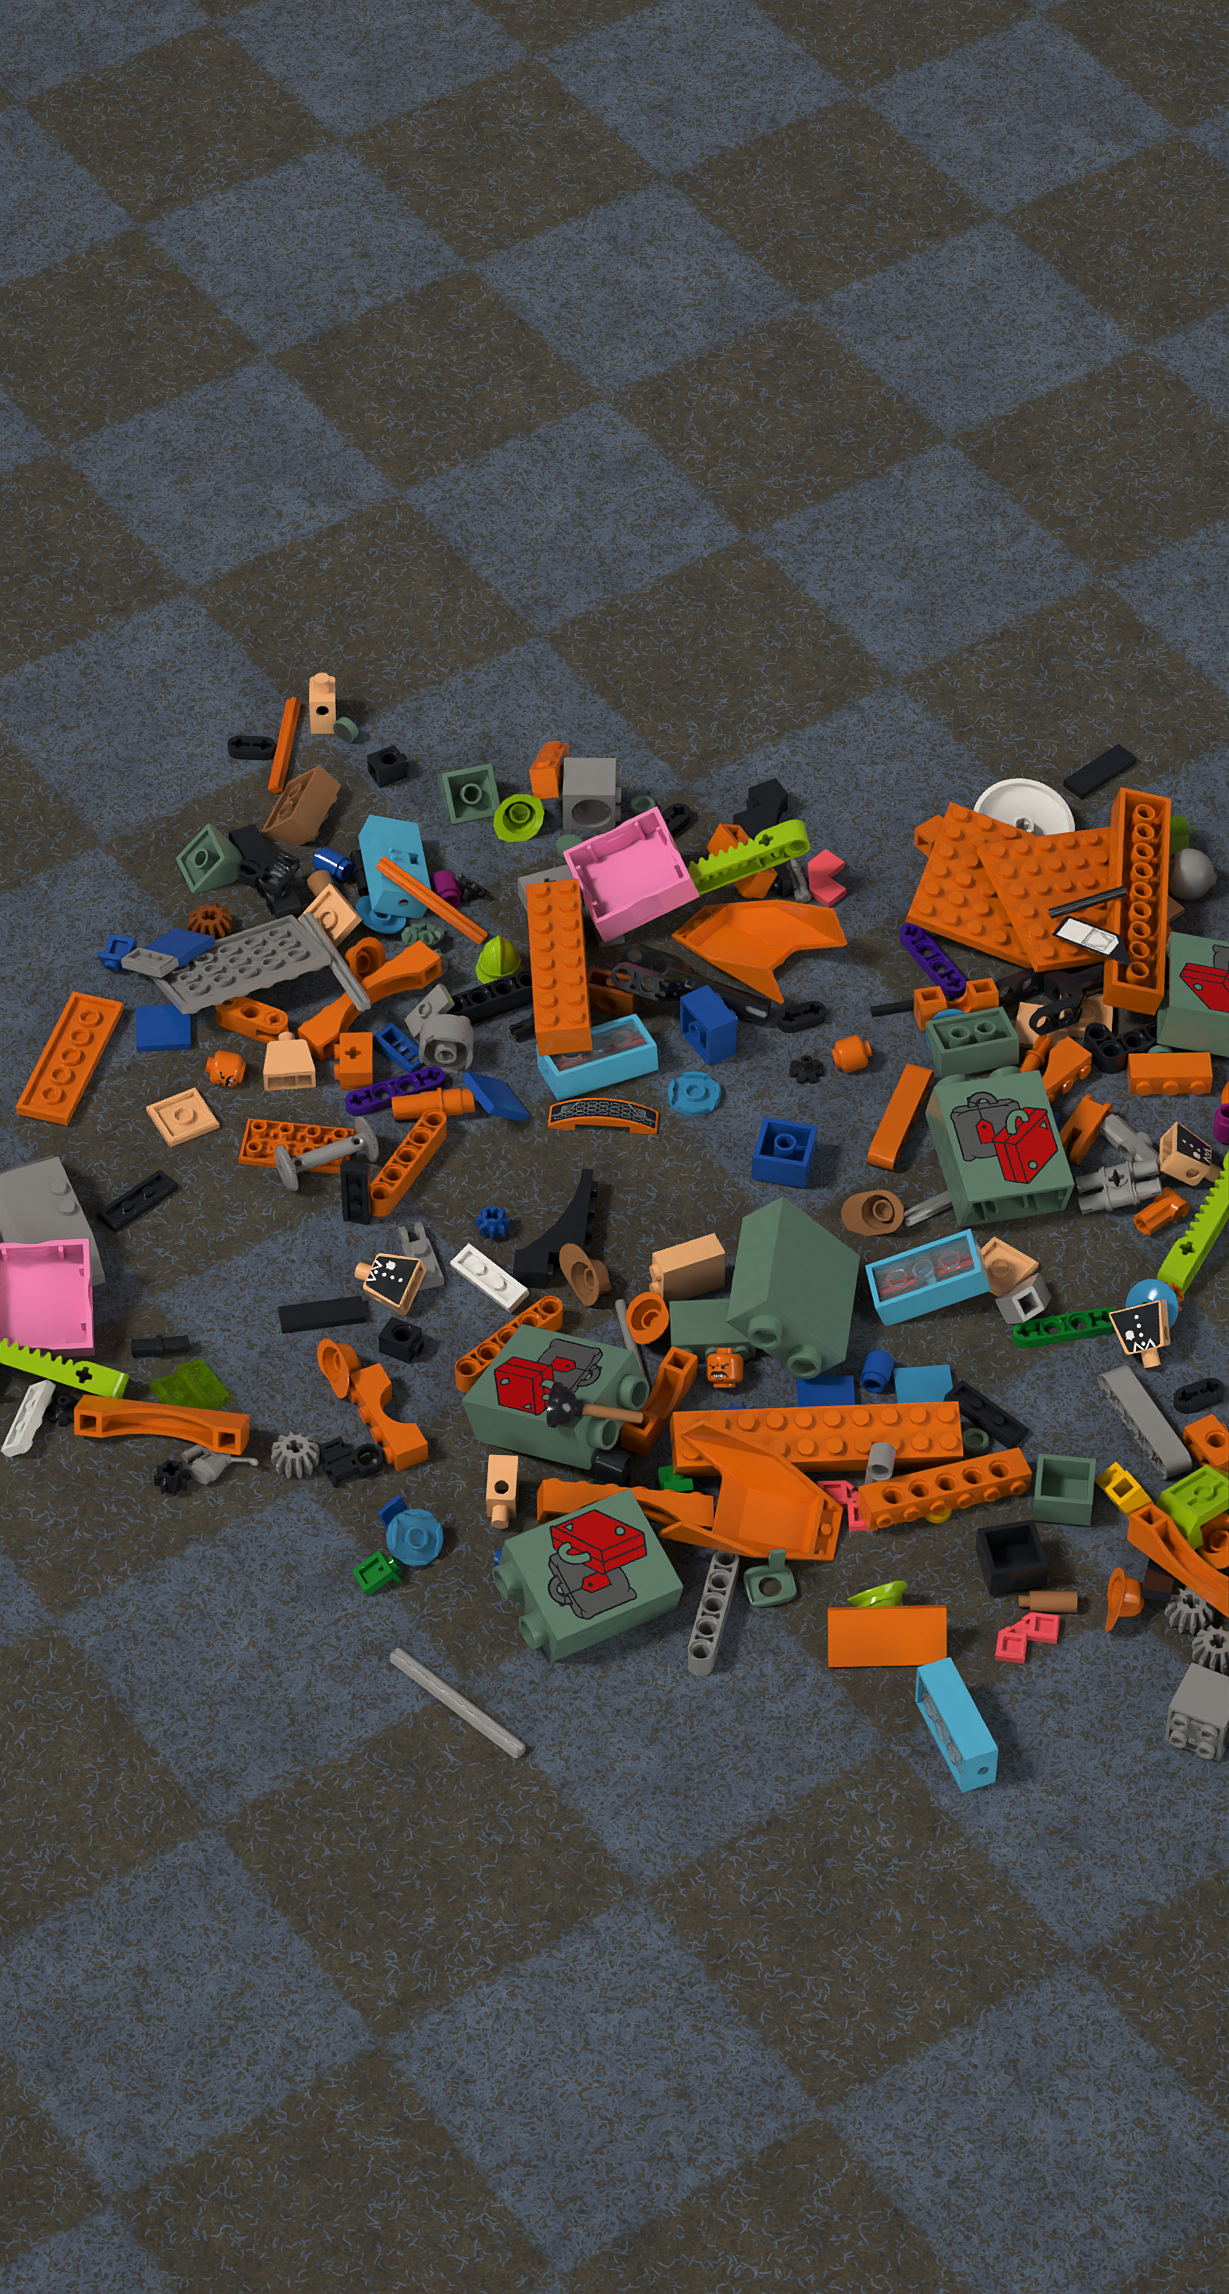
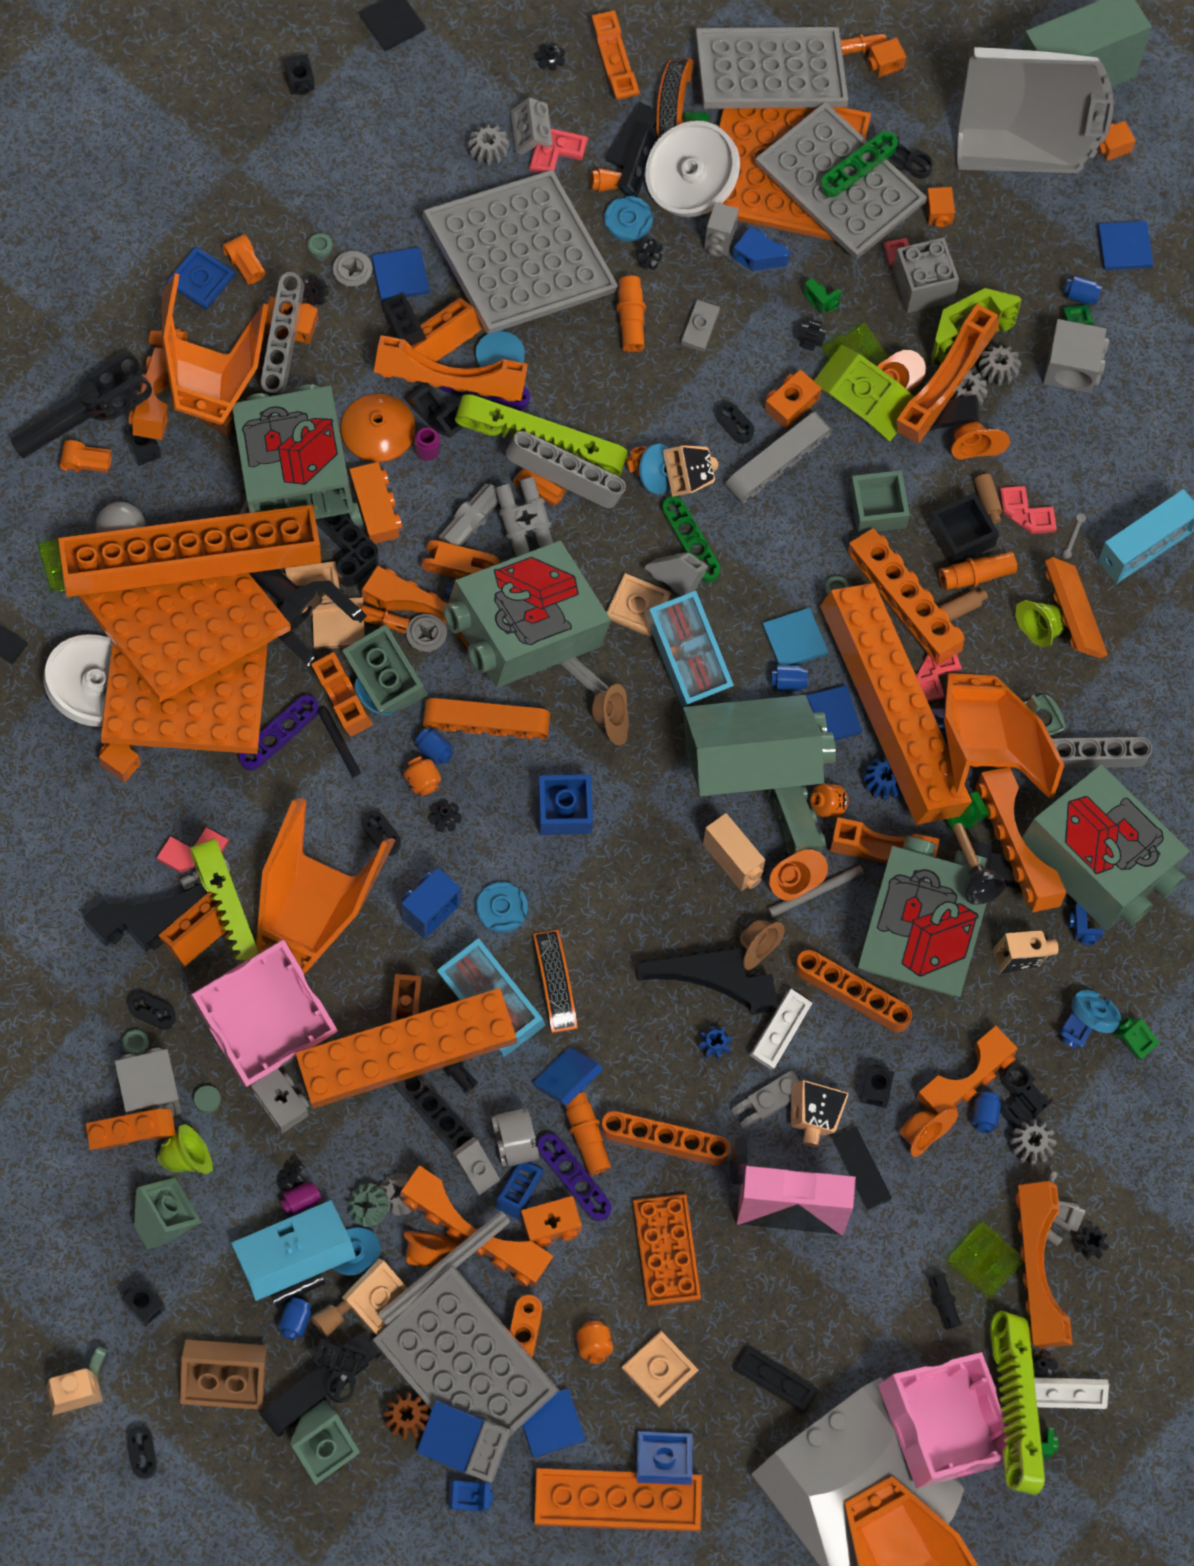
camera: 110 degrees left, 20 degrees up
light nougat torso [263,1032,316,1091] -> none
orange axle [268,697,301,794] -> none
light grey hose [274,1116,379,1191] -> none
orange axle [376,856,488,945] -> none
lime piece [475,935,524,984] -> none
black piece [610,943,772,1026] -> none
light grey piece [864,1442,896,1485] -> none
black tile [943,1380,1029,1450] -> none
black bar [1049,885,1128,919] -> none
sticker [1052,915,1131,965] -> none
yellow arch [1094,1462,1154,1520] -> none
light nougat torso [1159,1121,1221,1186] -> none
none -> blue brick [415,728,453,765]
none -> light grey beam [506,431,626,508]
none -> blue tile [637,1431,692,1485]
none -> bright pink tile [736,1166,855,1235]
none -> orange piece [938,552,1017,590]
none -> medium nougat cylinder [938,590,988,621]
none -> blue brick [971,1092,1001,1133]
none -> light grey hinge [1062,513,1086,559]

